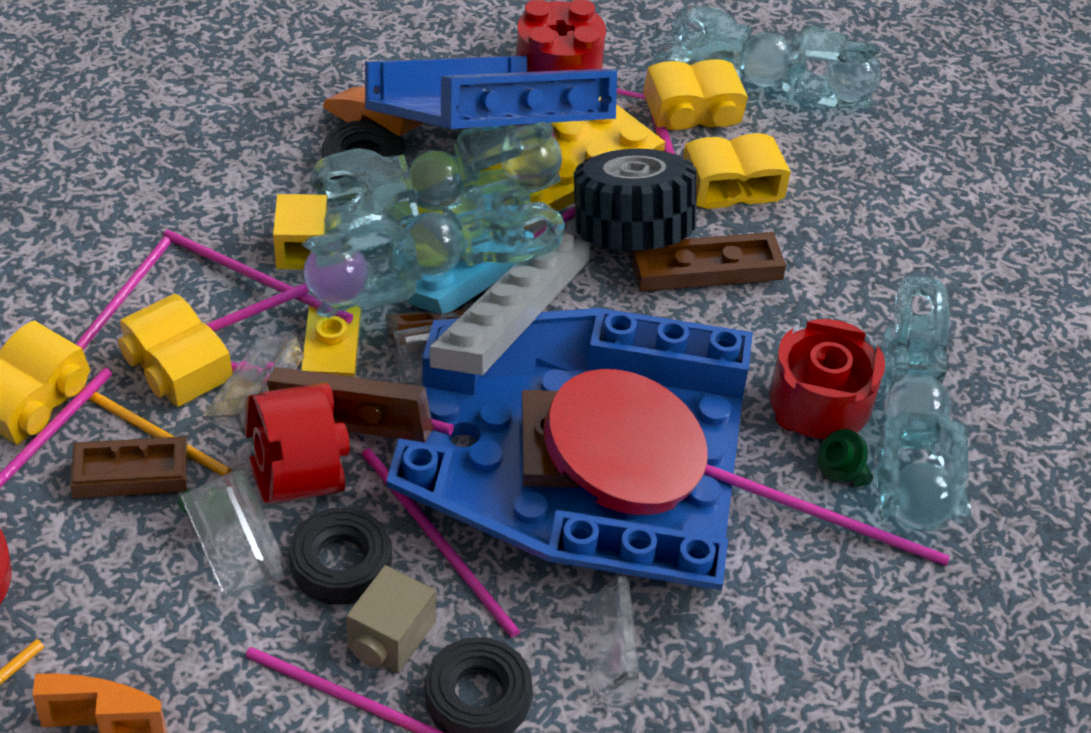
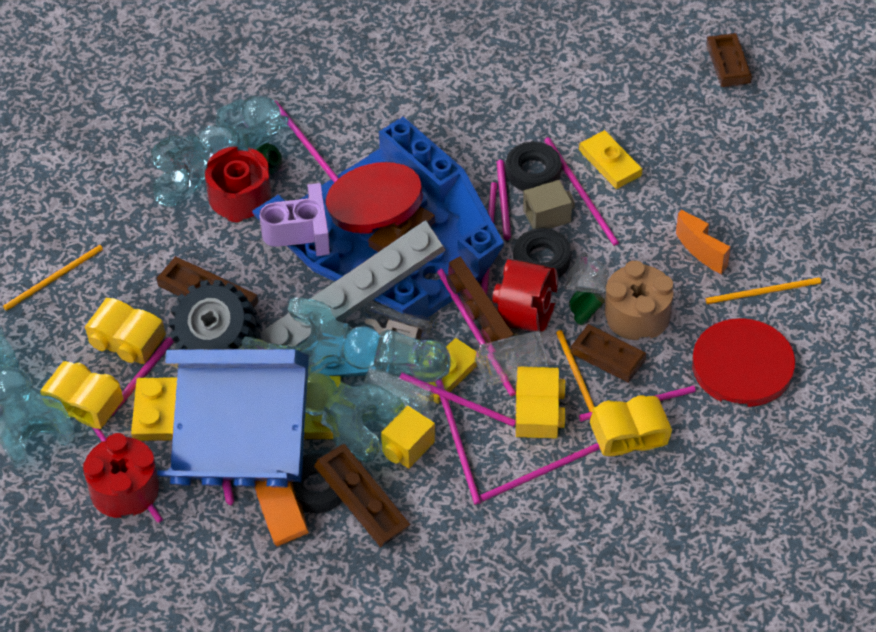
camera: 135 degrees left, 5 degrees up
clear slope [580,576,639,709] -> none
none -> light orange axle [3,245,103,311]
none -> lavender tile [259,183,330,256]
none -> reddish brown plate [314,443,411,548]
none -> dark pink axle [496,159,511,241]
none -> medium nougat brick [605,261,673,340]

